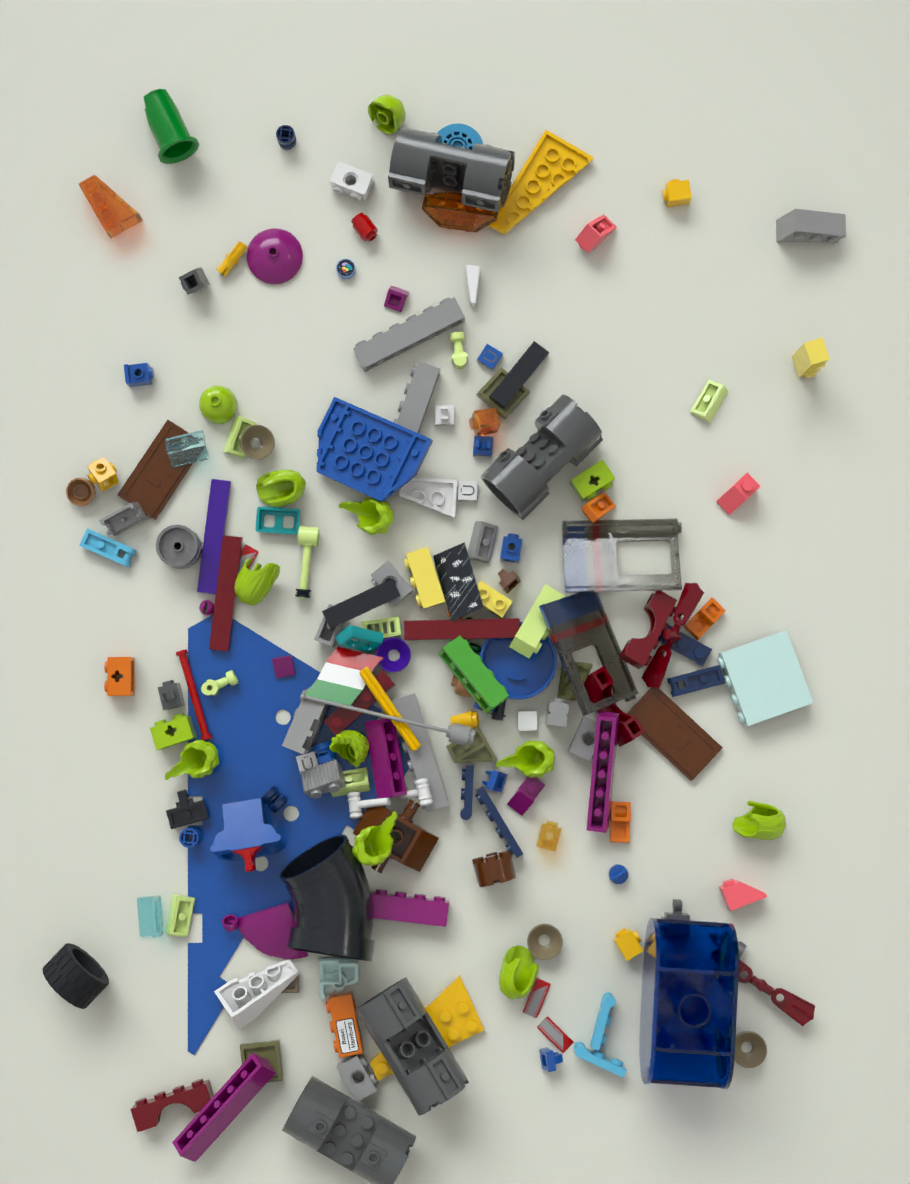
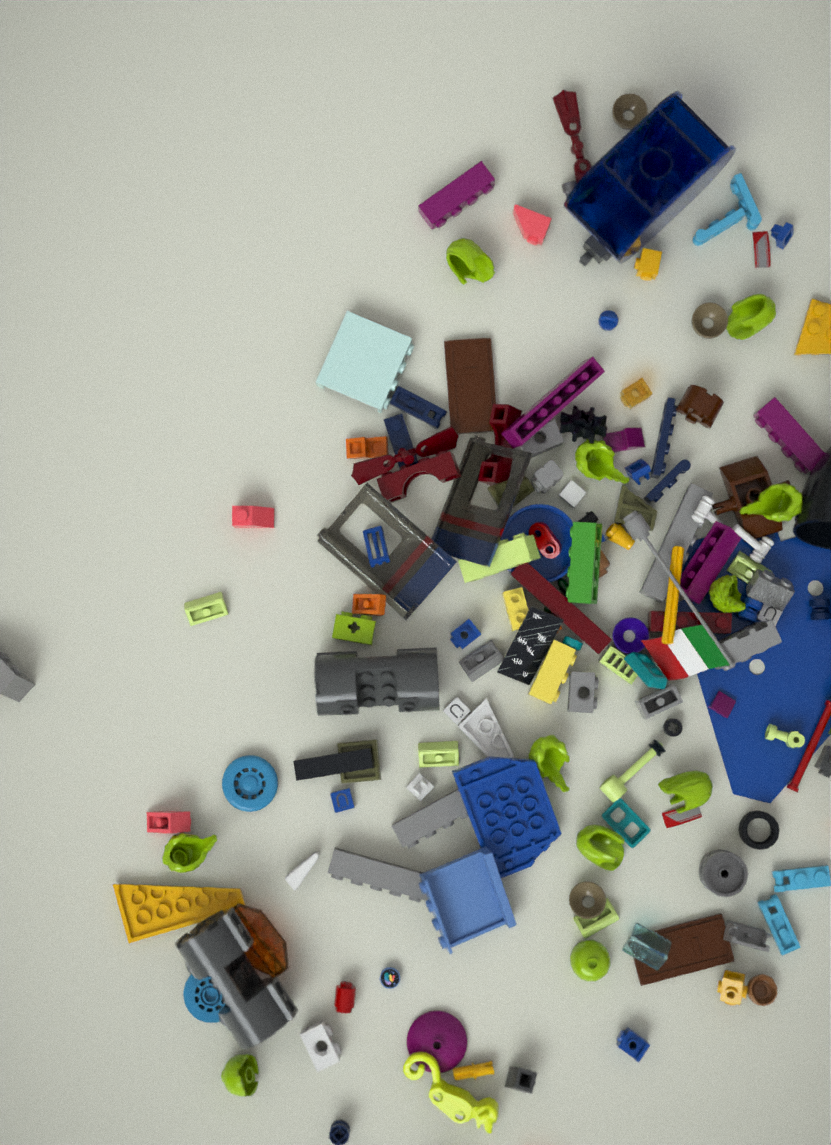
camera: 135 degrees left, 0 degrees up
dark purple tile [197,479,231,594] -> none
magenta hinge [199,600,214,616] -> none
dark red tile [209,535,243,651] -> none
black tile [322,579,401,629] -> none
magenta slope [384,286,409,312] -> none
yellowish green leg [449,332,468,369] -> none
clear orange brick [469,407,500,436] -> none
blue tile [473,435,493,457] -> none
reddish brown tile [498,569,521,594] -> none
sticker [523,978,550,1018] -> none
orange slope [610,801,631,843] -> none
yellow brick [662,179,692,207] -> none
light yellow brick [792,337,830,379] -> none
none -> lime hair [162,833,218,873]
none -> dark azure wheel [222,755,278,812]
none -> blue tile [363,526,390,567]
none -> neon yellow animal [403,1052,499,1133]
none -> magenta brick [418,161,495,230]
none -> yellowish green slope [418,741,459,768]
none -> medium blue panel [419,847,517,954]
none -> red plate [529,522,562,559]
none -> black gear [560,406,607,443]
none -> teal tile [562,636,583,651]
none -> black bush [663,719,683,737]
none -> black tyre [738,810,780,850]
none -> medium azure plate [772,865,831,892]

